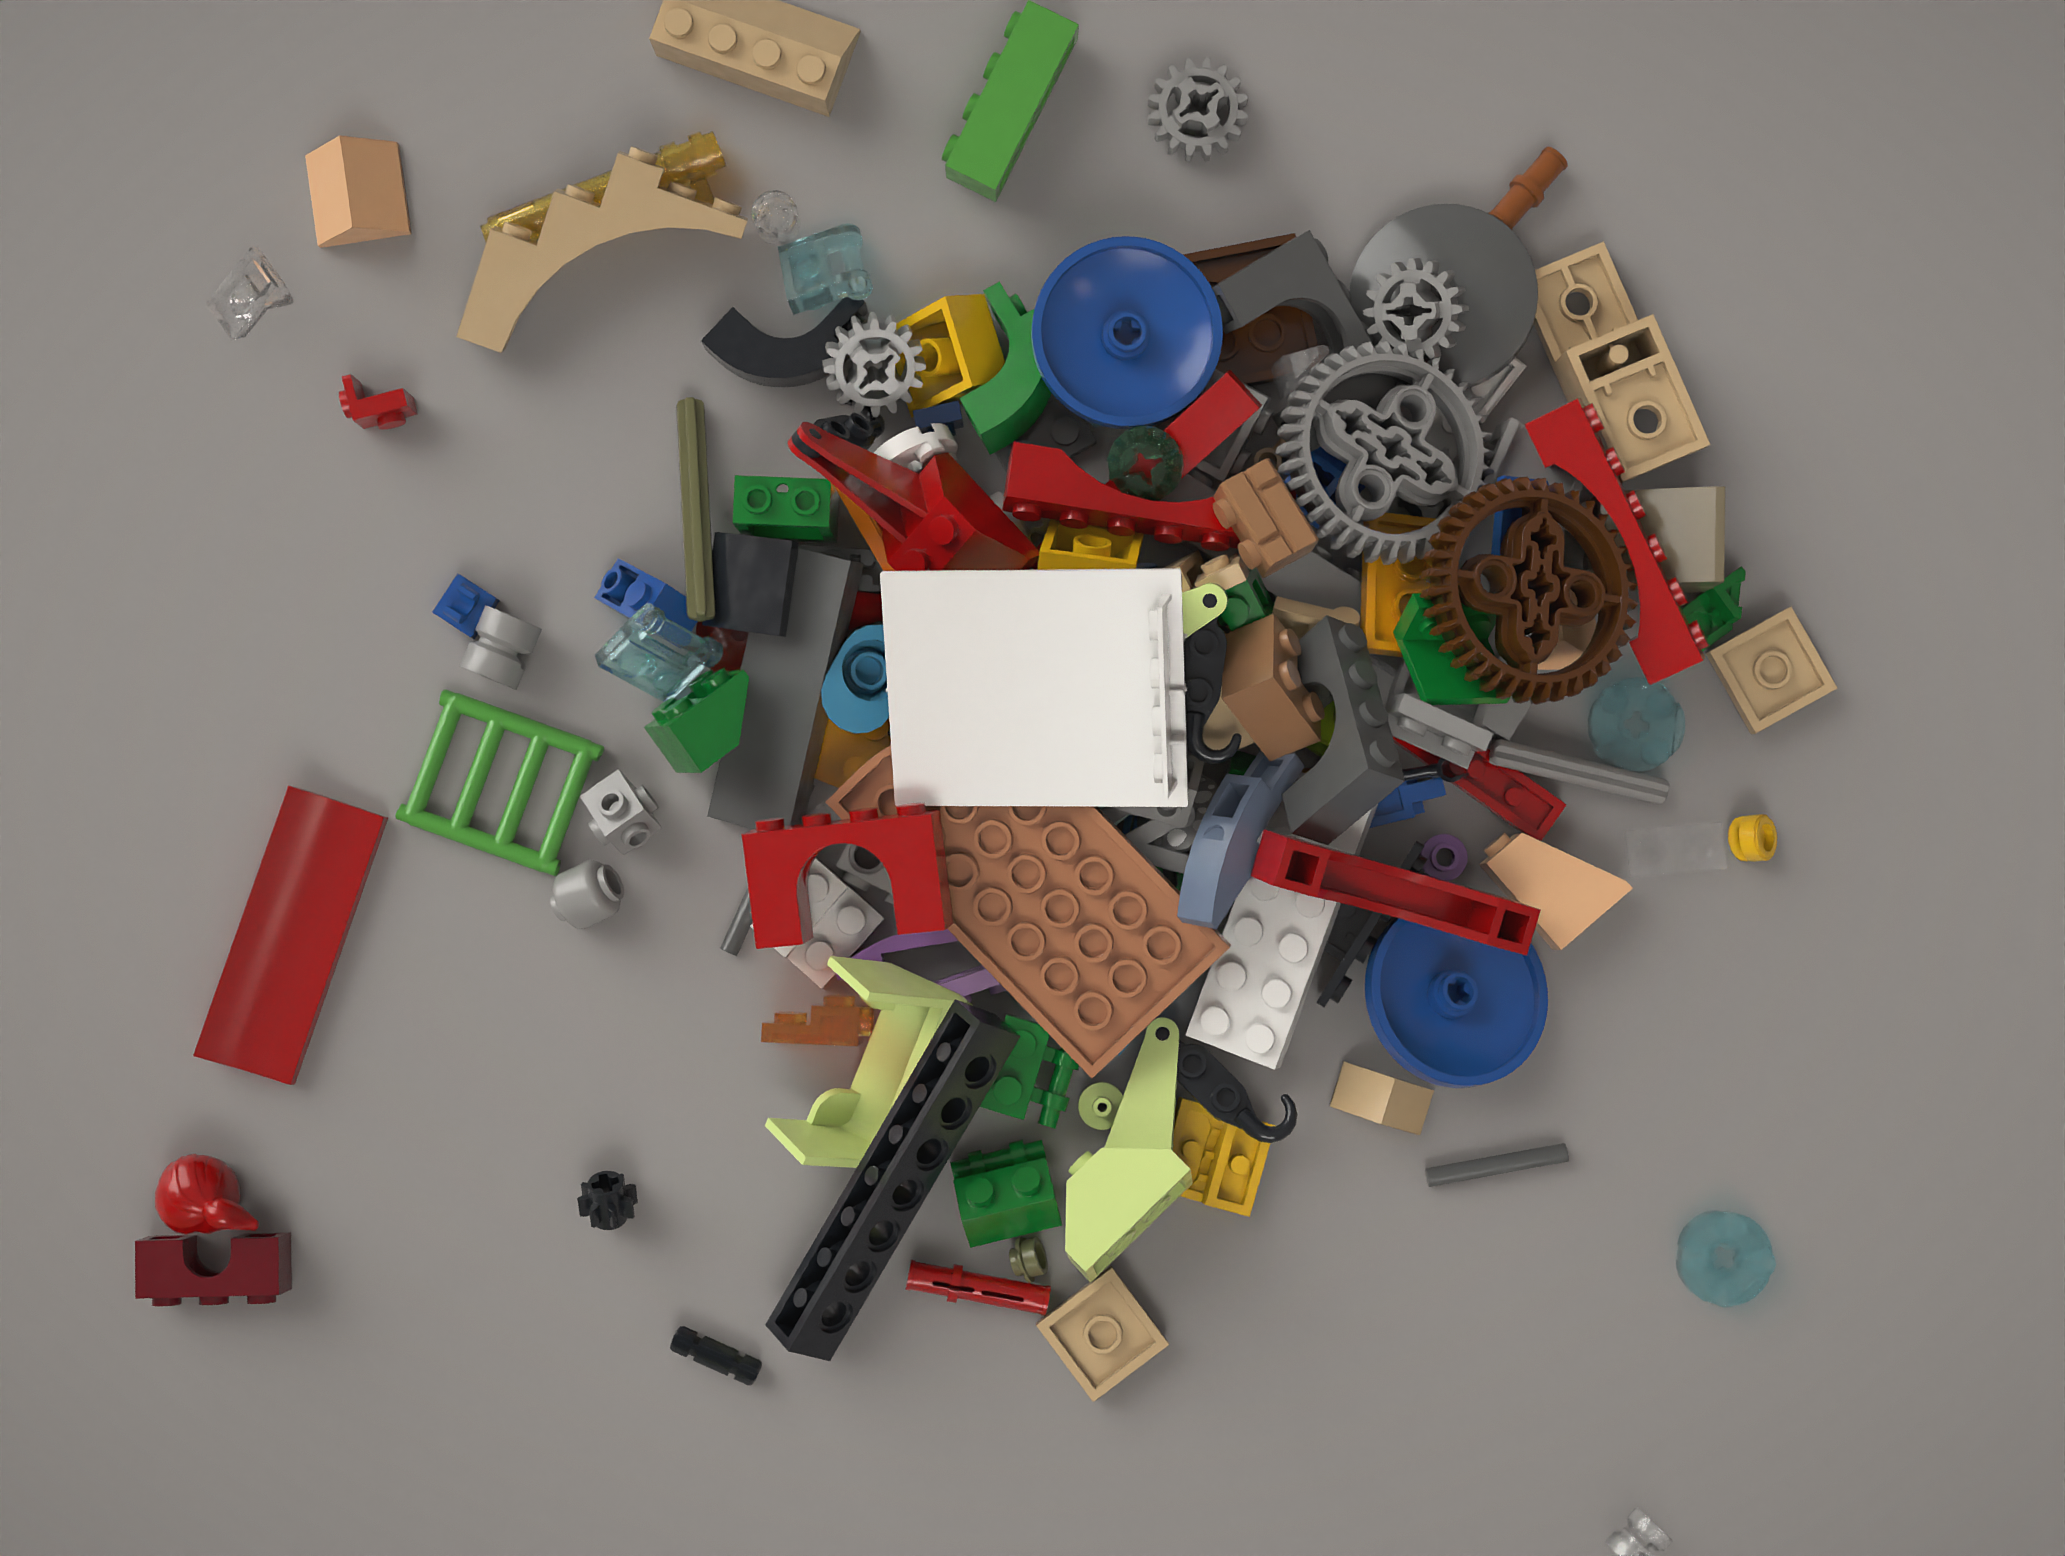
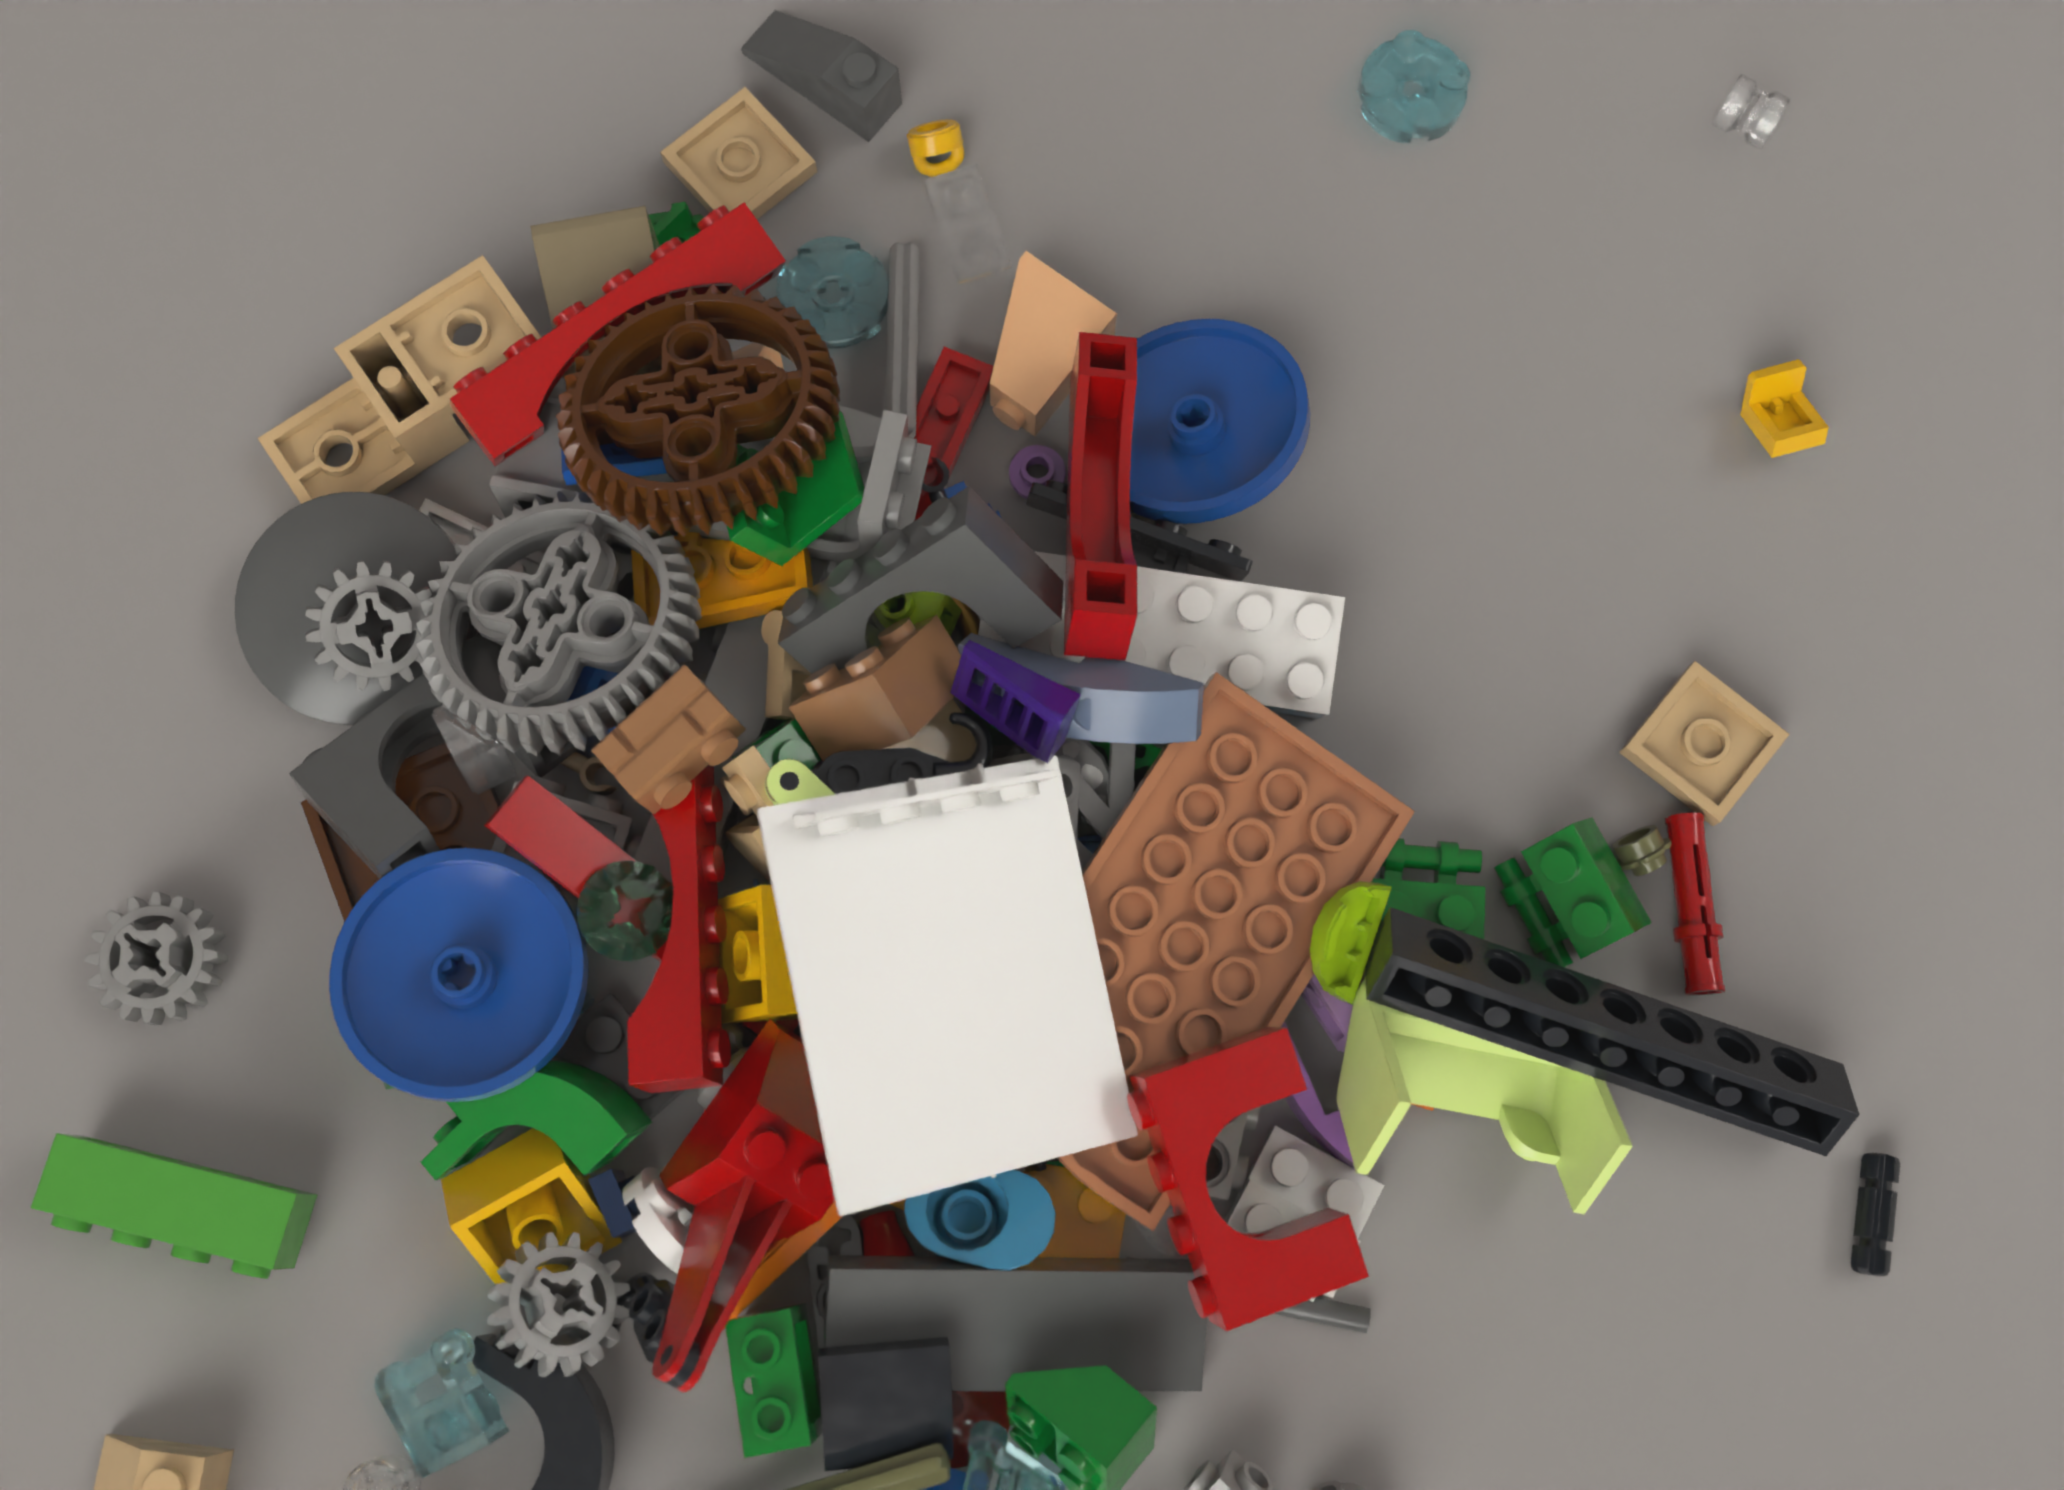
camera: 105 degrees left, 10 degrees down
black gear [577,1171,638,1230] -> none
clear orange plate [761,994,874,1047] -> none
yellowish green slope [1065,1017,1298,1283] -> none
yellowish green tile [1078,1081,1123,1130] -> none
yellow slope [1173,1097,1276,1217] -> none
tan slope [1329,1061,1434,1135] -> none
dark grey bar [1425,1143,1569,1187] -> none
dark orange pin [1489,147,1568,230] -> none
none -> dark grey slope [741,10,902,142]
none -> dark purple slope [950,640,1081,763]
none -> lime tile [1310,881,1392,1005]
none -> yellow bracket [1740,359,1829,458]

